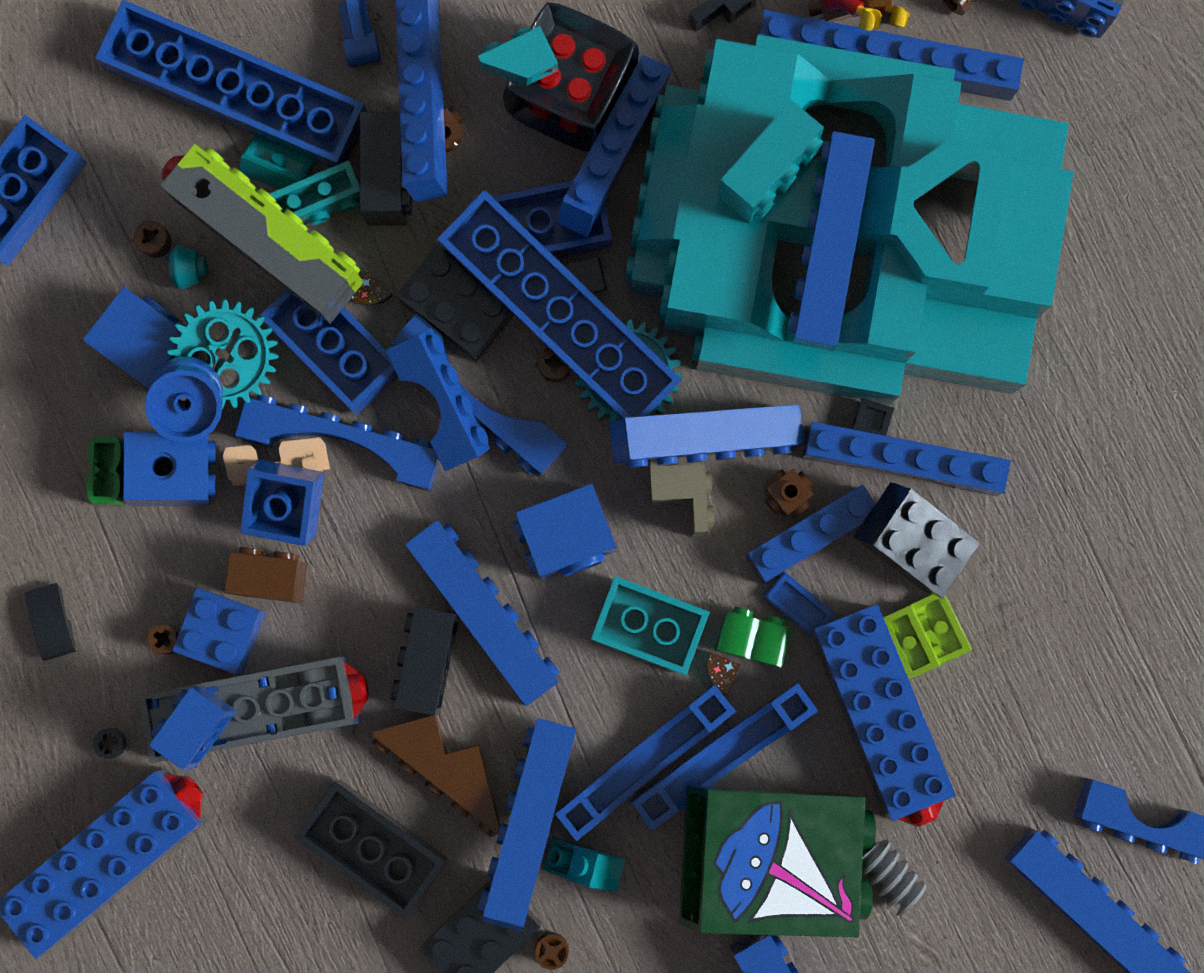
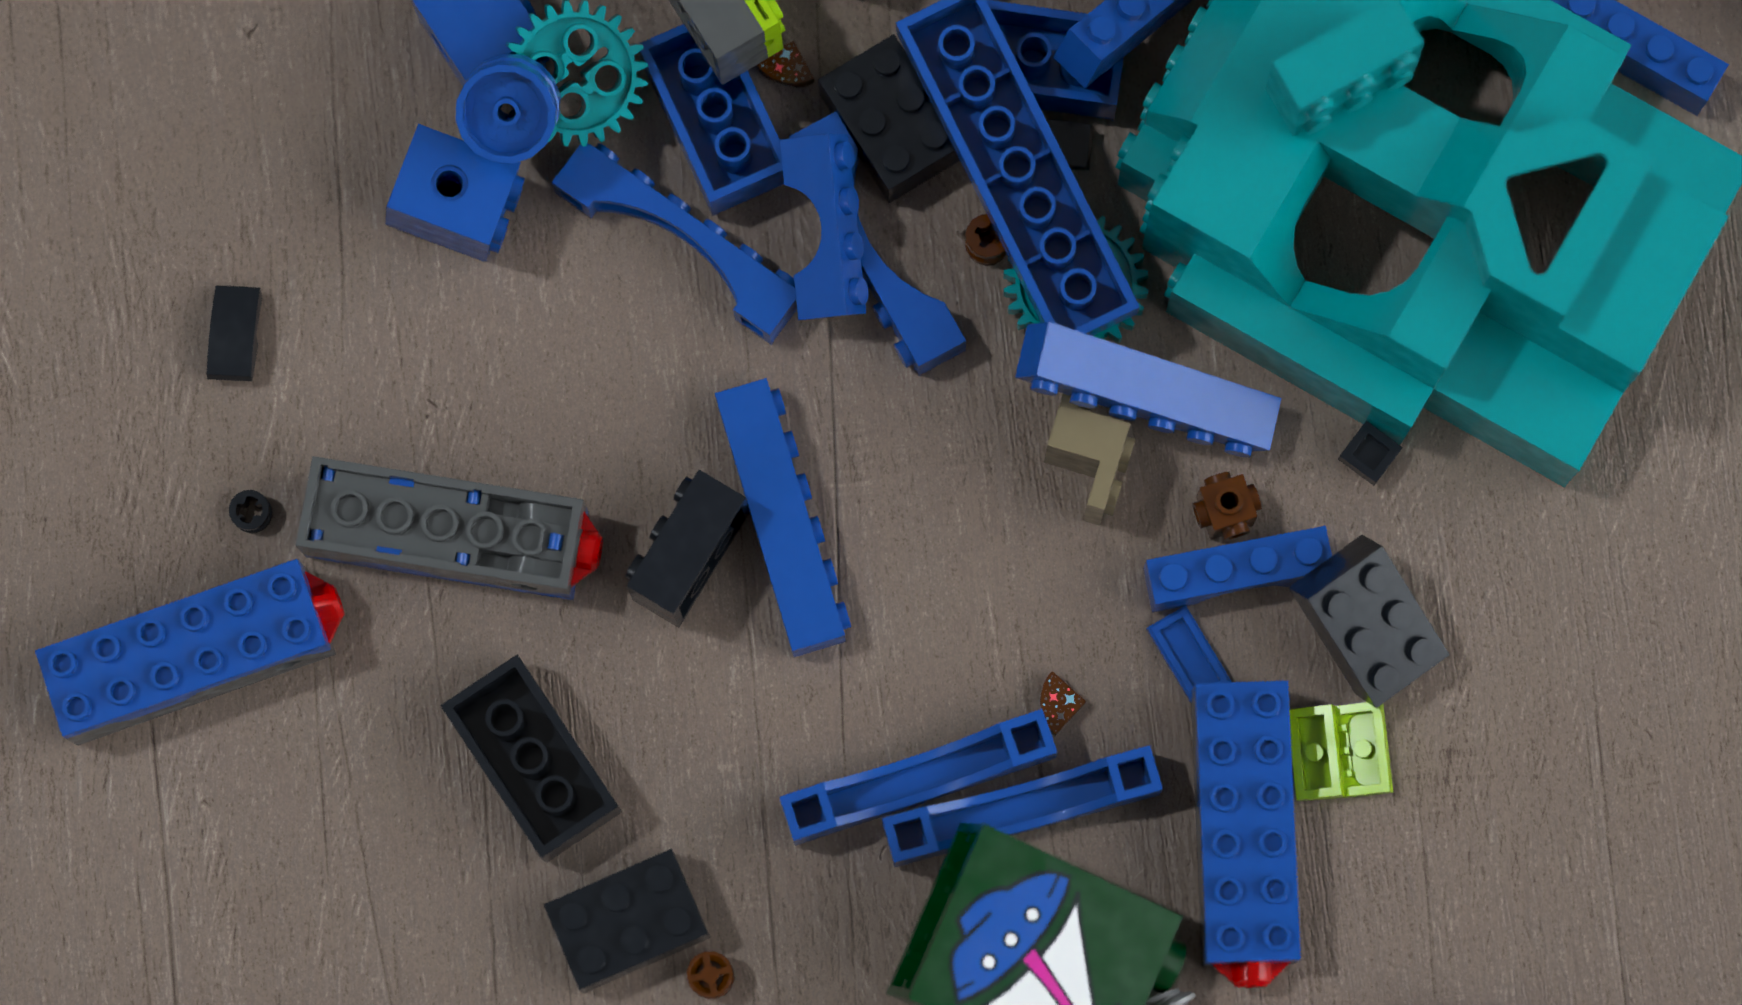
camera: 25 degrees right, 5 degrees down
green brick [87,436,126,507] -> none
reddish brown bush [147,624,180,654] -> none
blue brick [149,687,237,770] -> none
blue brick [173,588,266,675] -> none
light nougat piece [223,437,330,486] -> none
reddish brown brick [225,547,308,604] -> none
blue brick [240,460,324,546] -> none
reddish brown slope [372,715,501,838] -> none
blue brick [478,718,577,932] -> none
blue brick [512,484,617,580] -> none
teal slope [543,837,626,892] -> none
teal brick [591,576,710,676] -> none
green brick [715,606,792,667] -> none
blue brick [788,131,875,351] -> none
blue arch [802,422,1011,496] -> none

